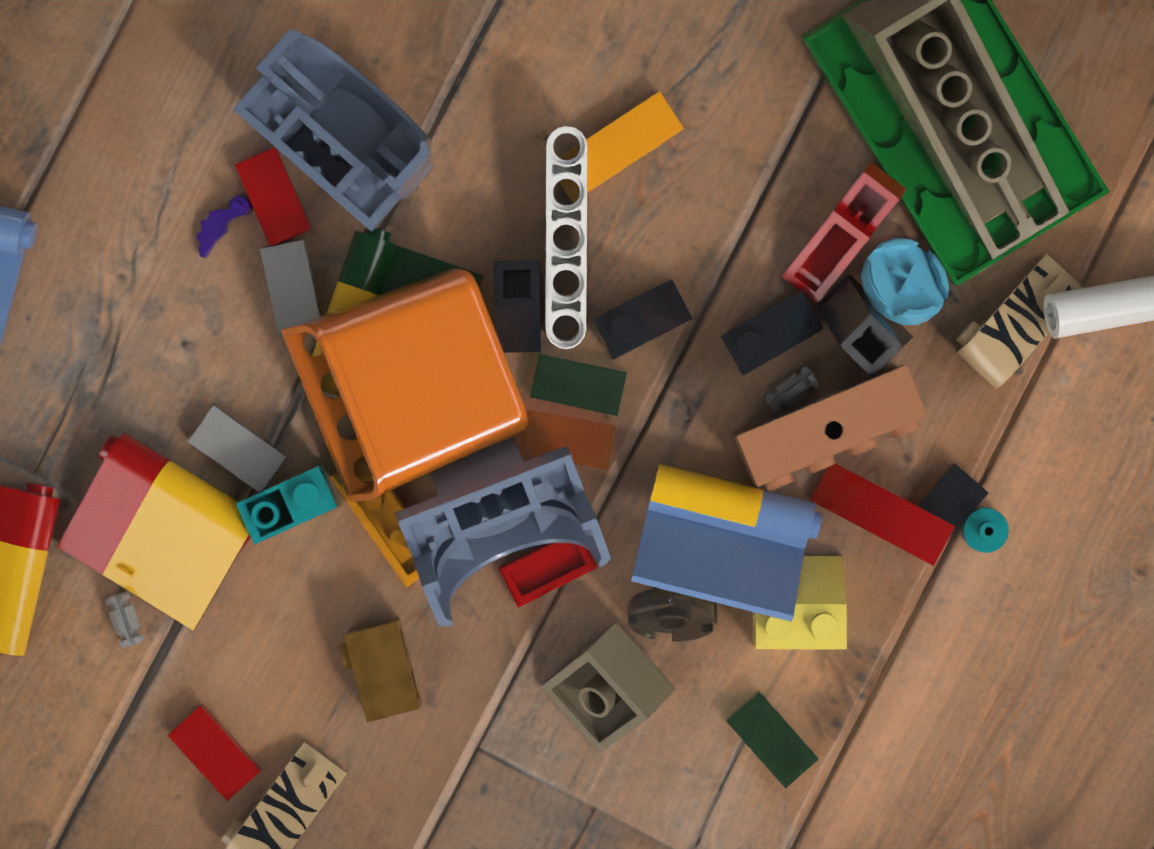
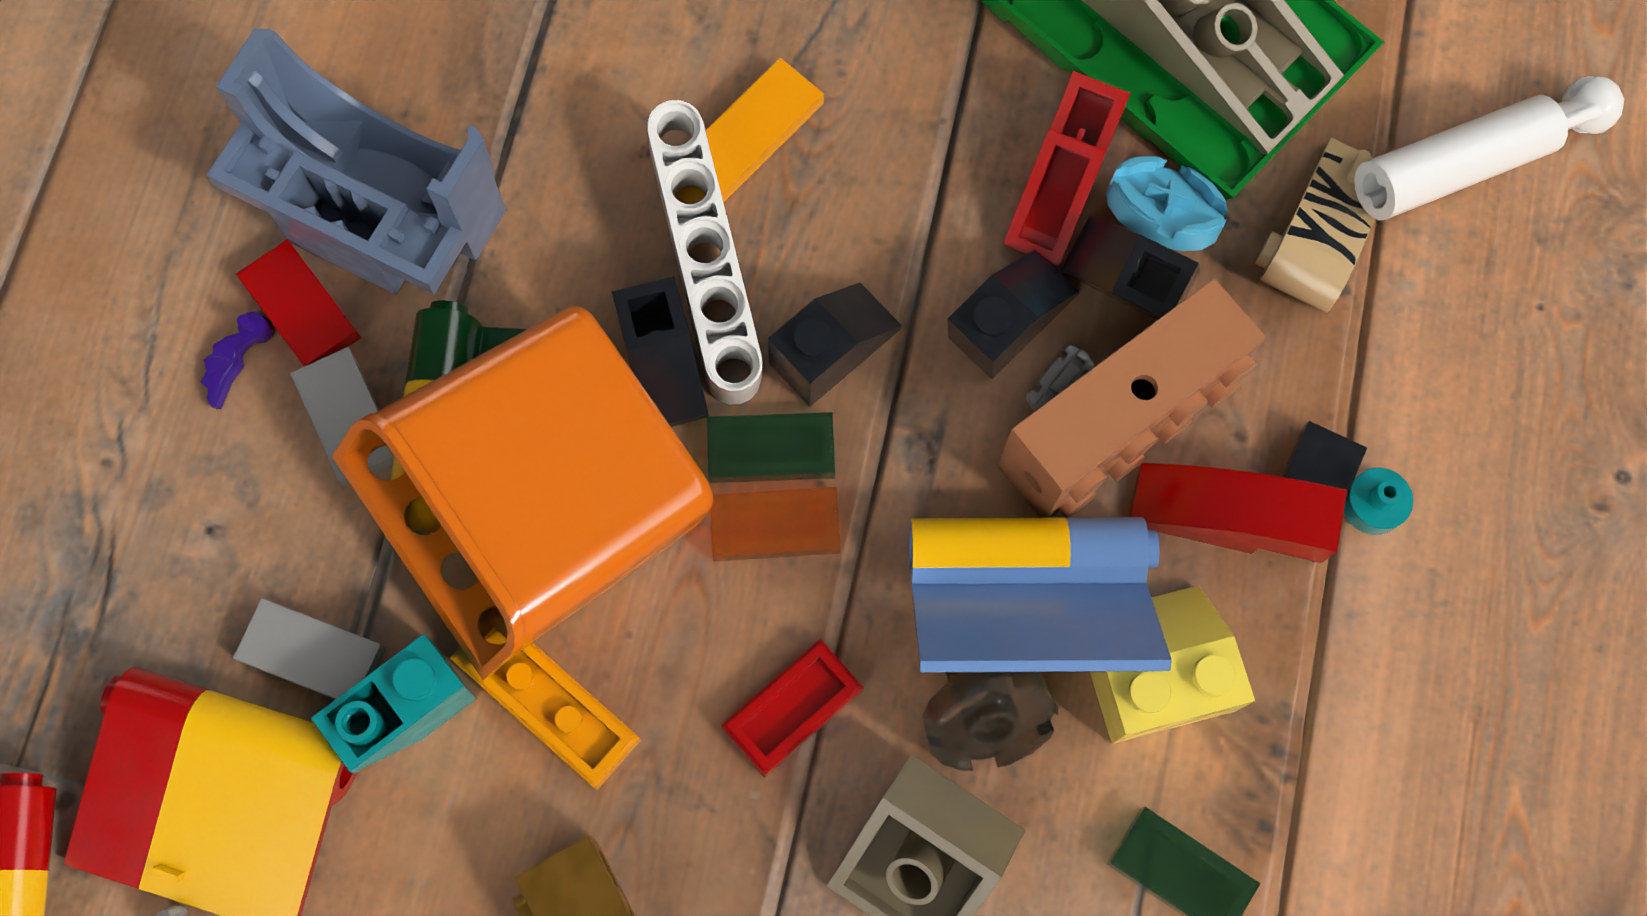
camera: 20 degrees left, 15 degrees down
sand blue piece [395,437,611,626] -> none

